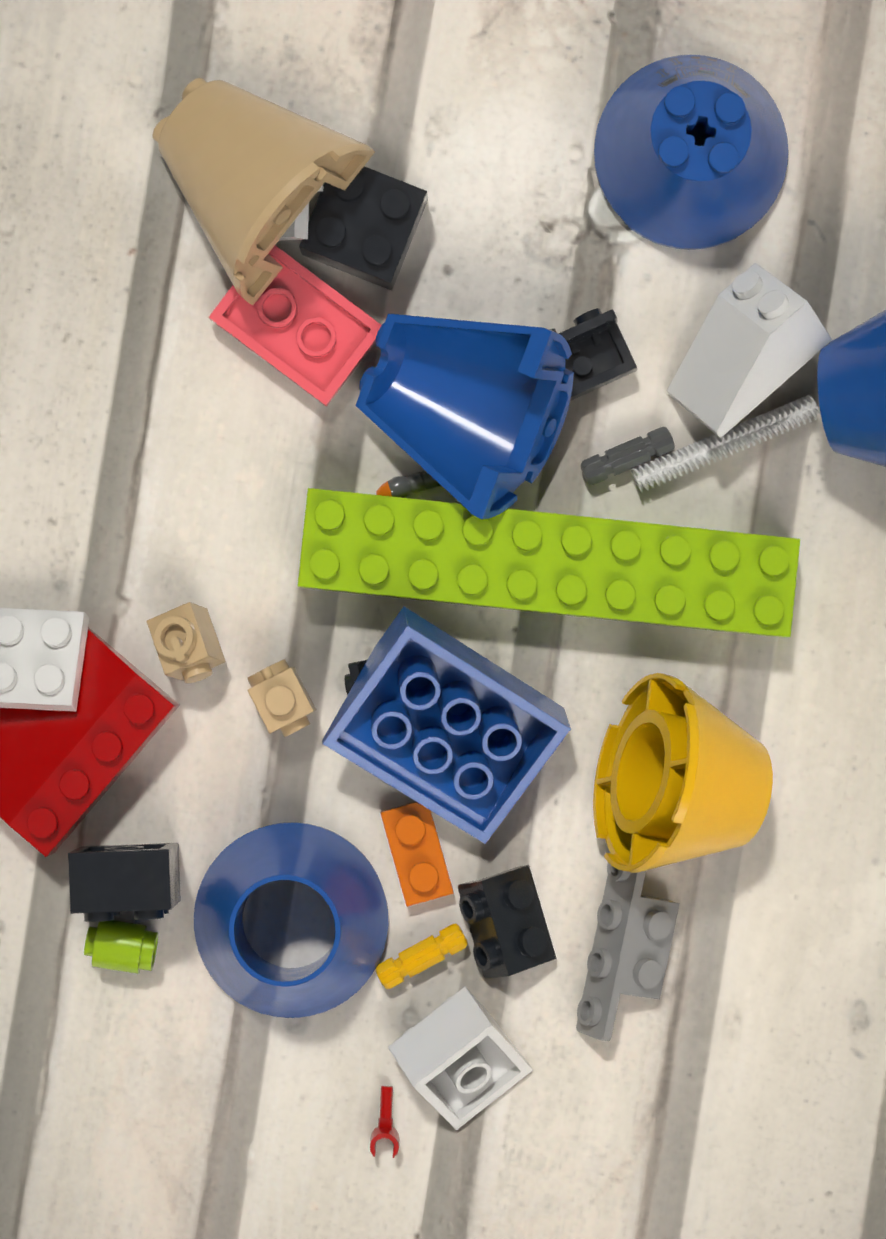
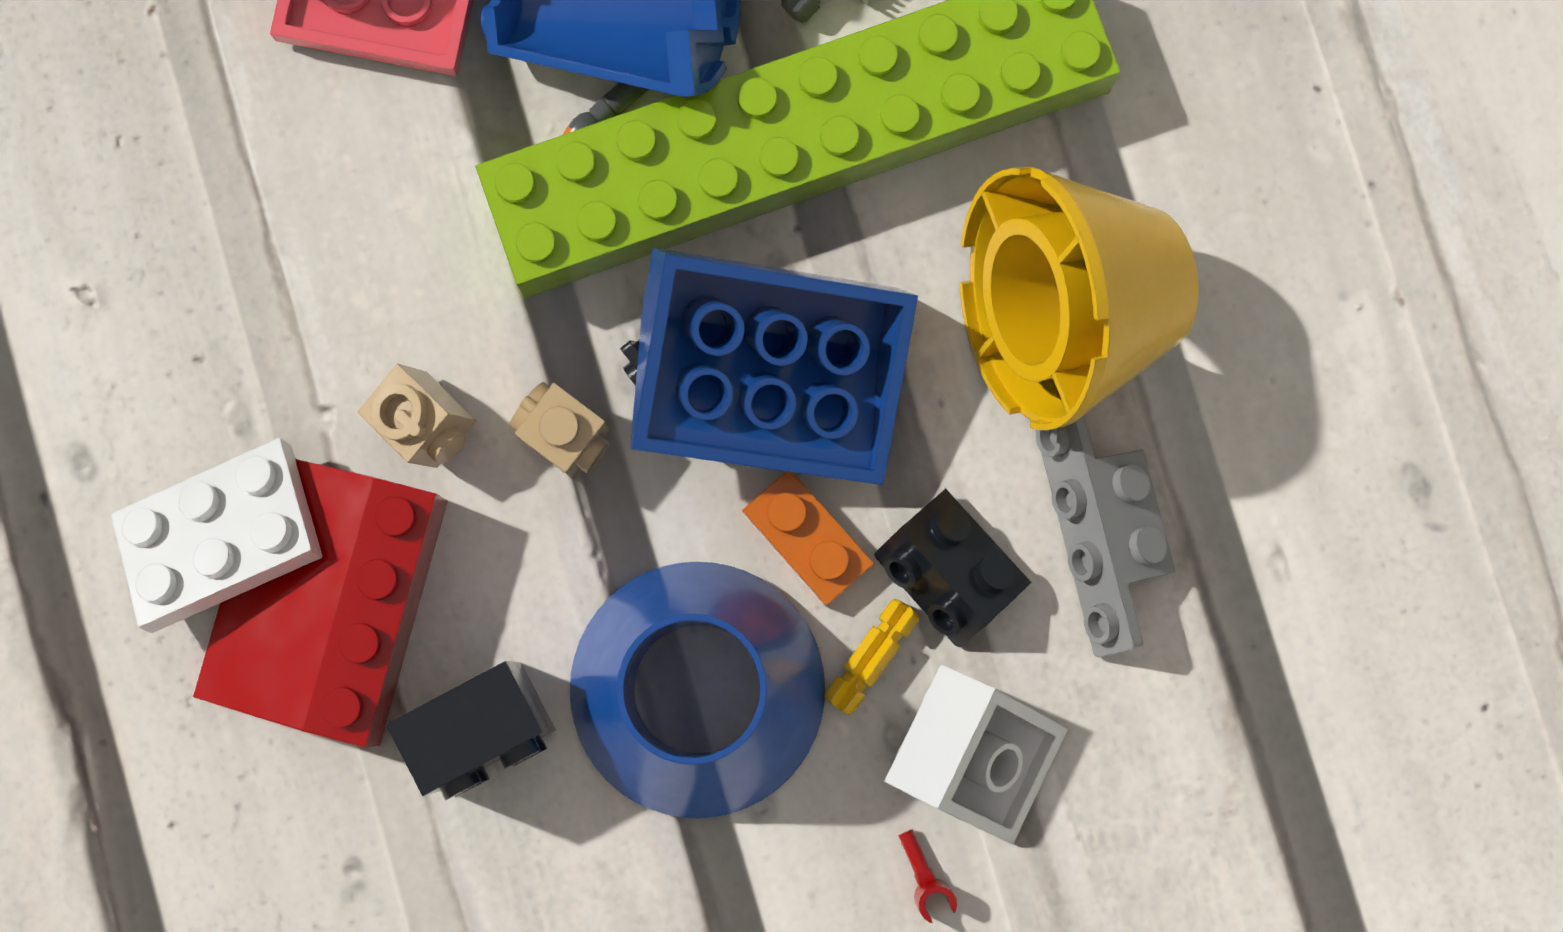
camera: 30 degrees left, 5 degrees down
lime brick [84,920,159,974] -> none

